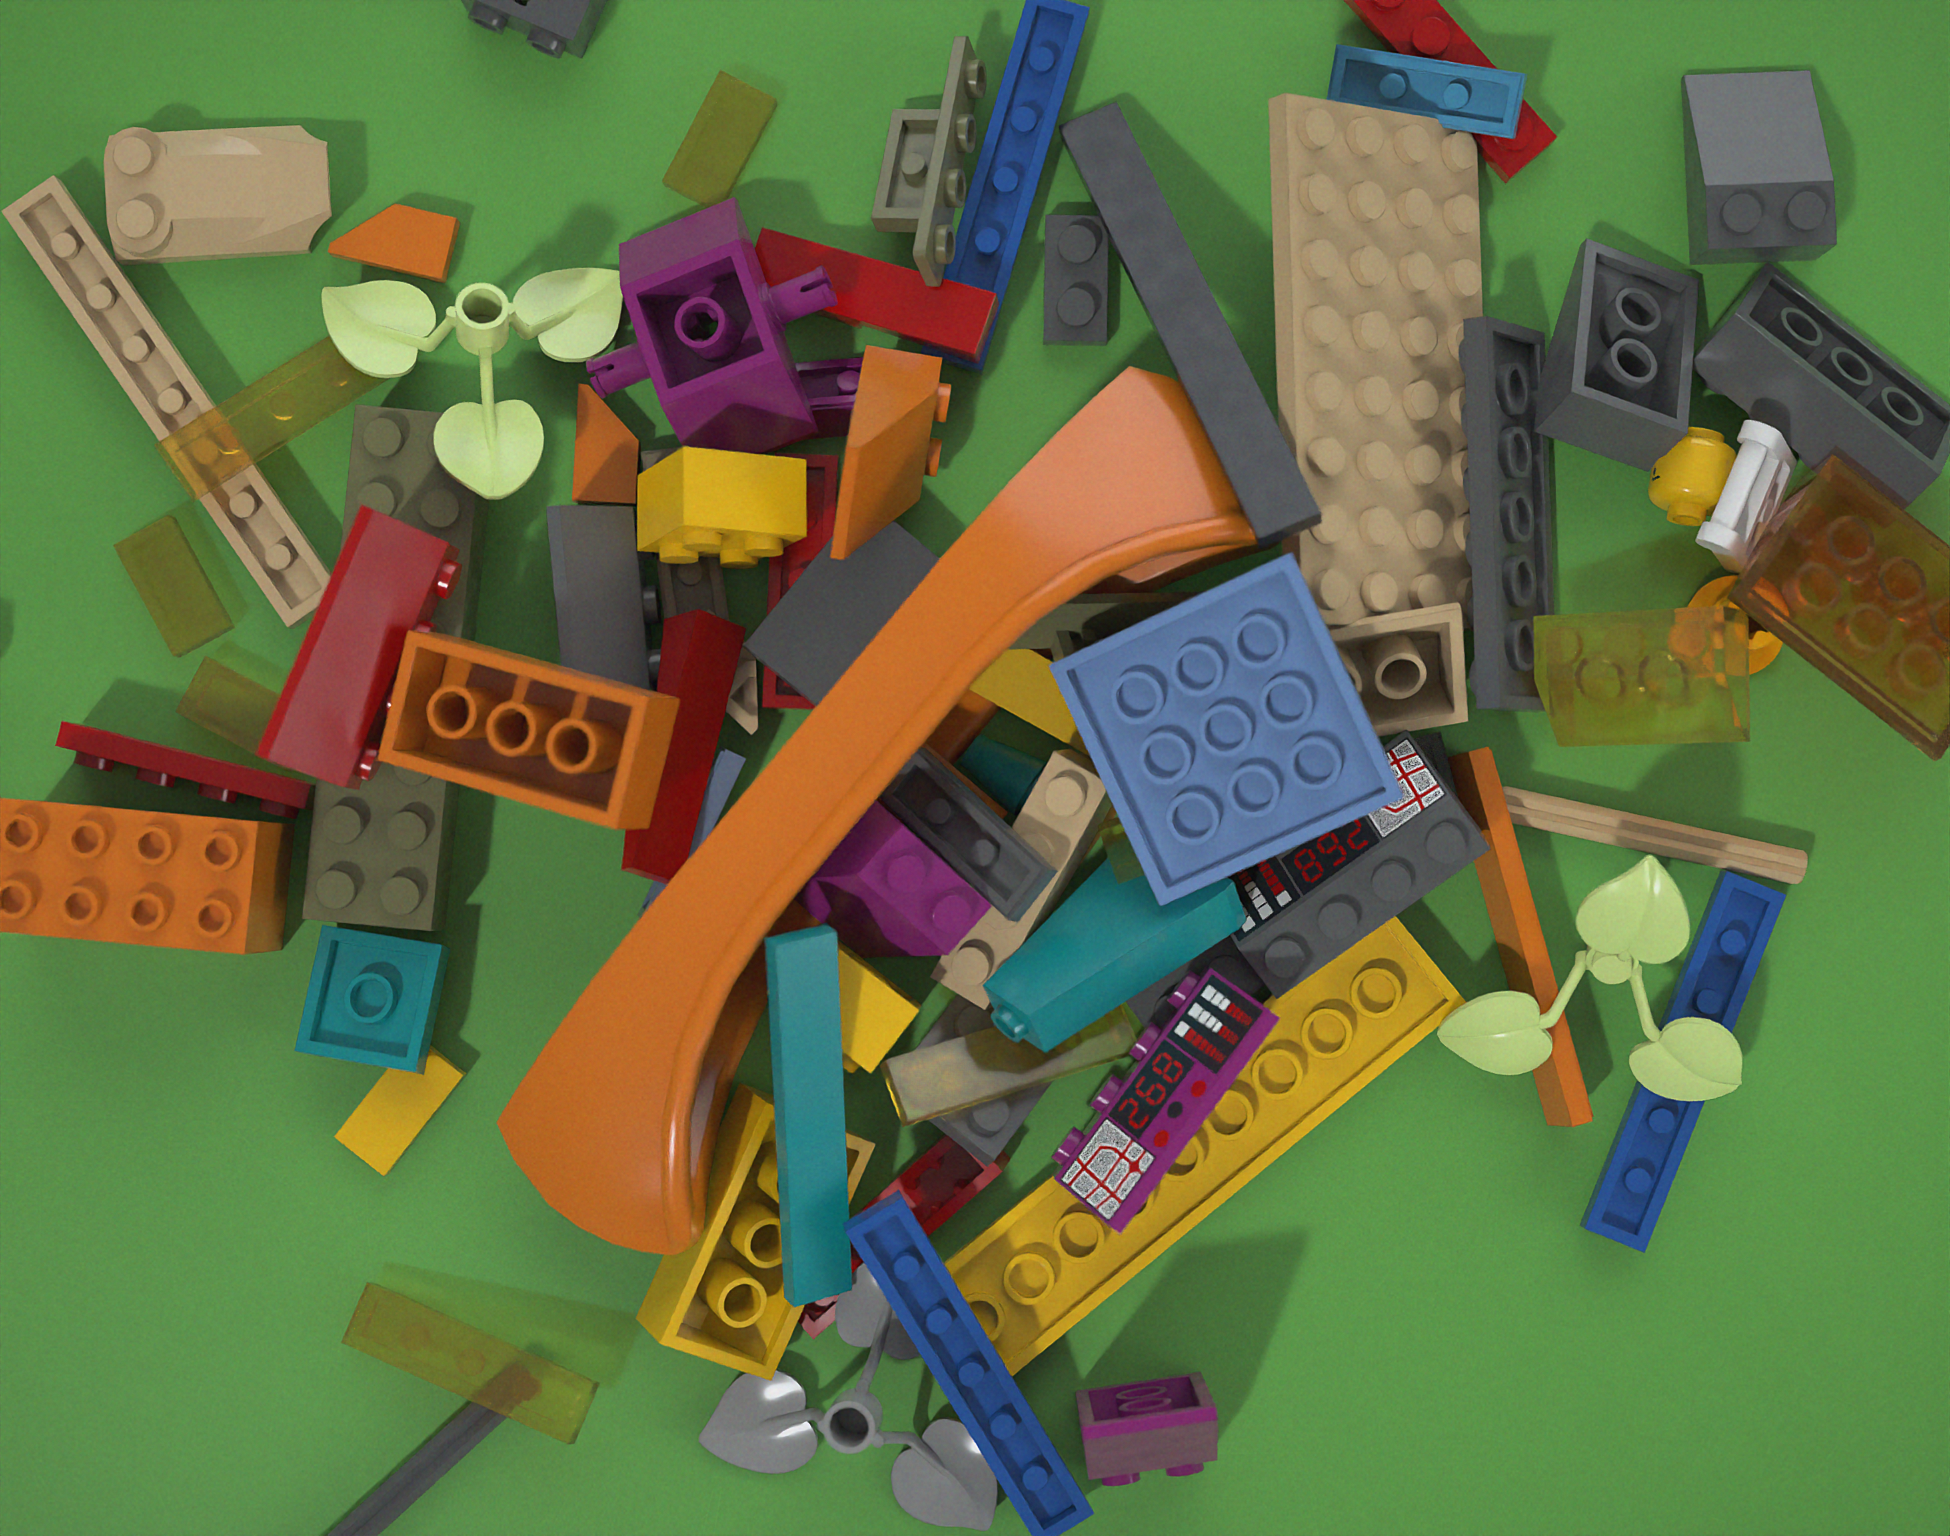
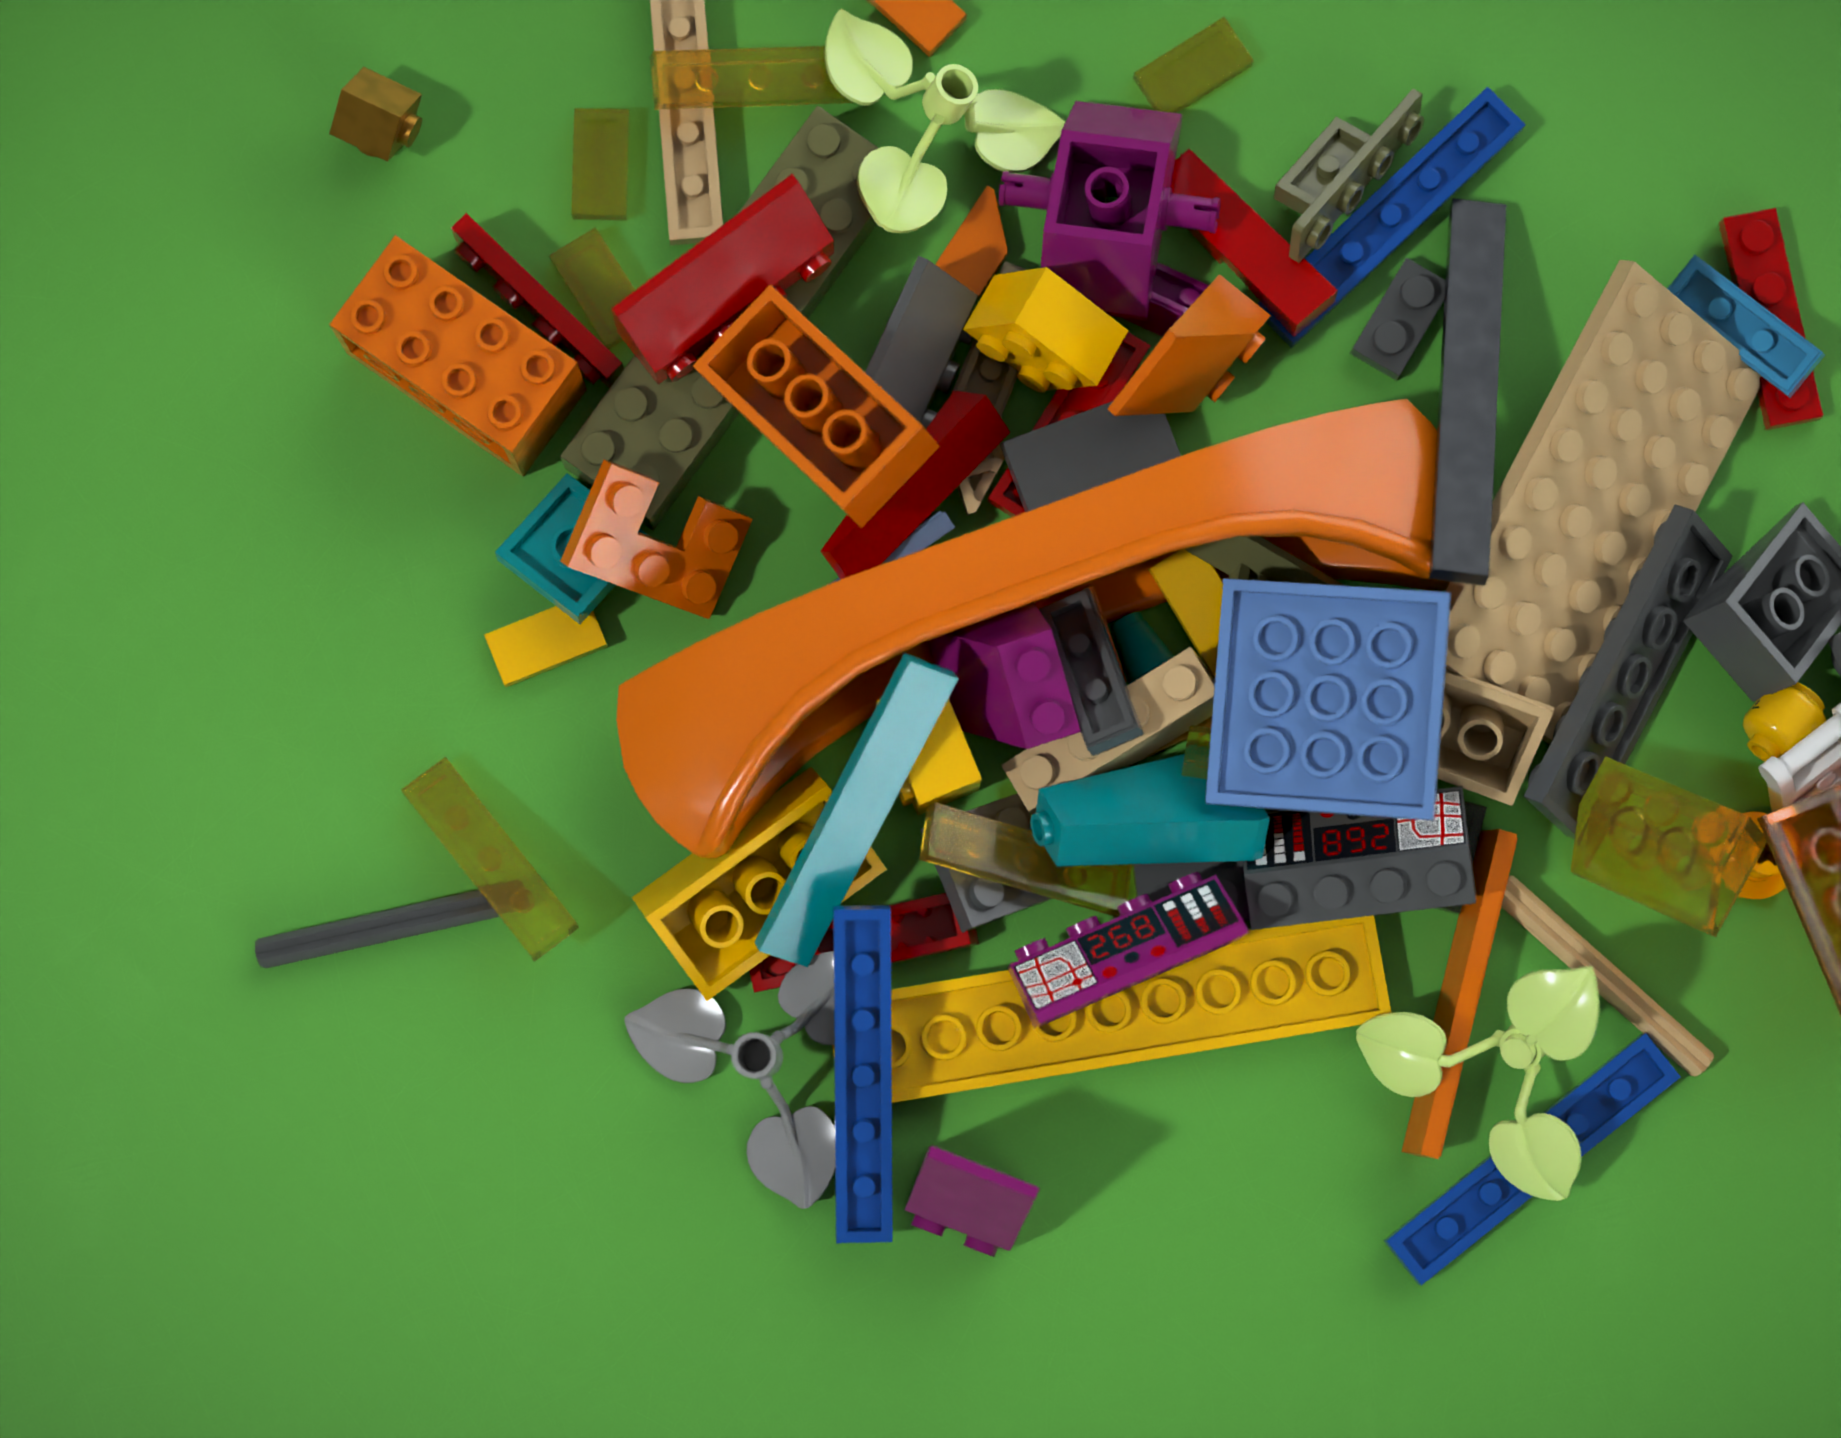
camera: 20 degrees right, 5 degrees down
none -> orange plate [560,459,753,619]

